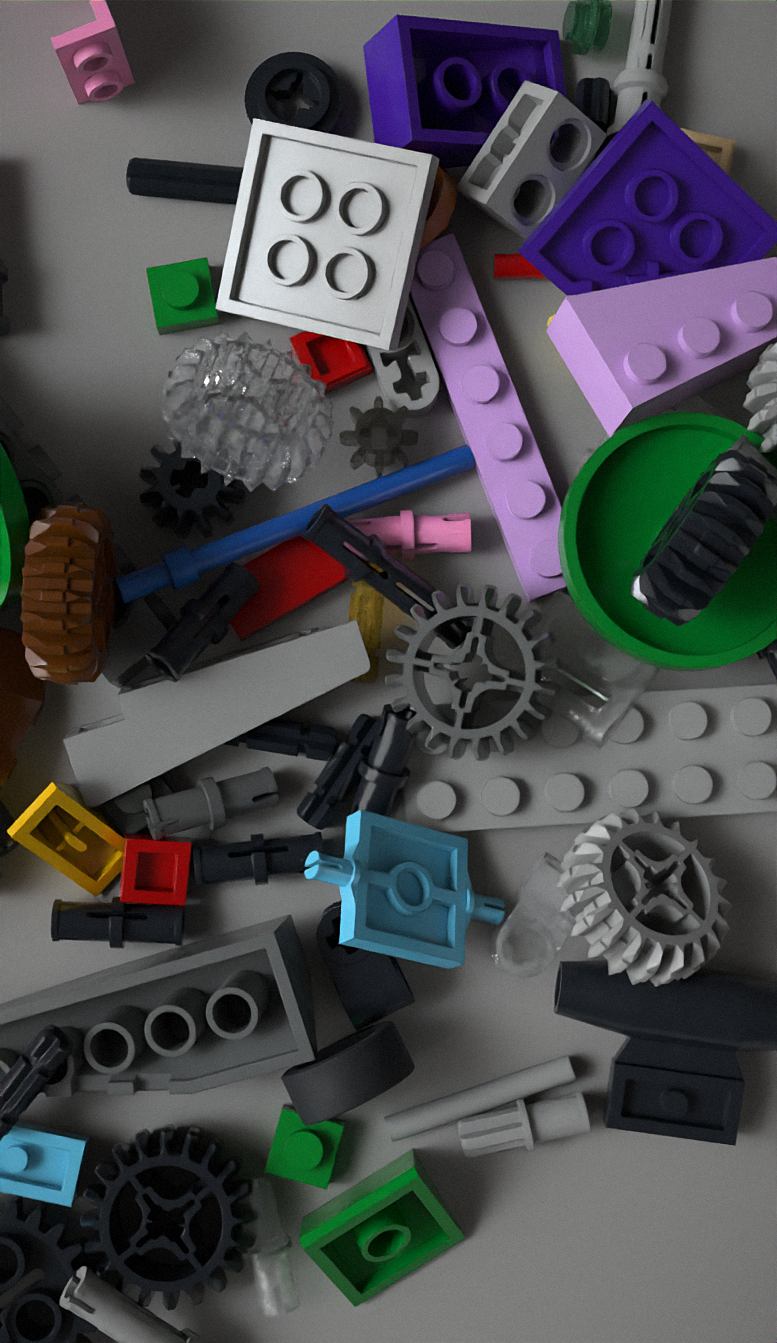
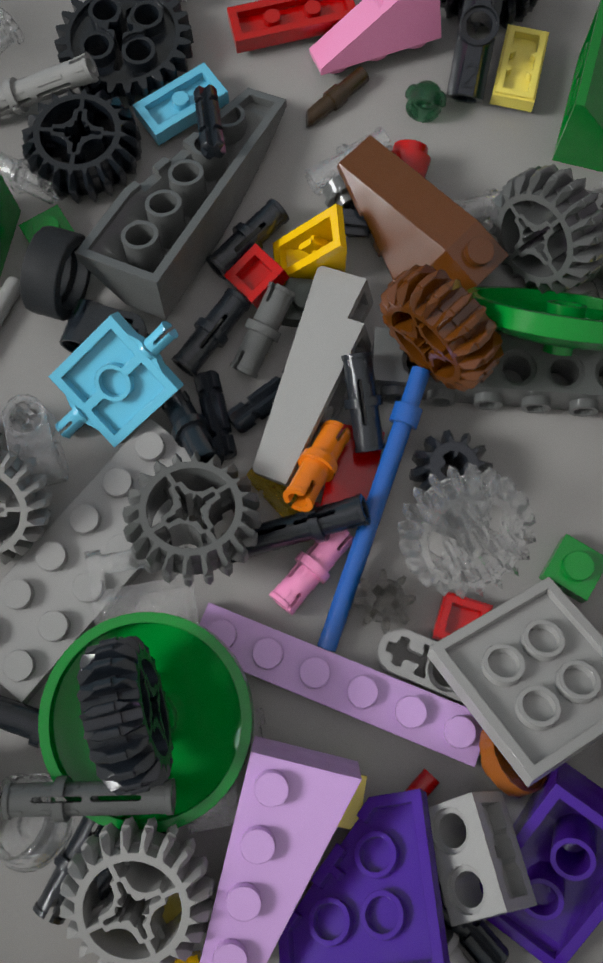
camera: 135 degrees right, 10 degrees down
none -> orange pin [283,420,351,512]

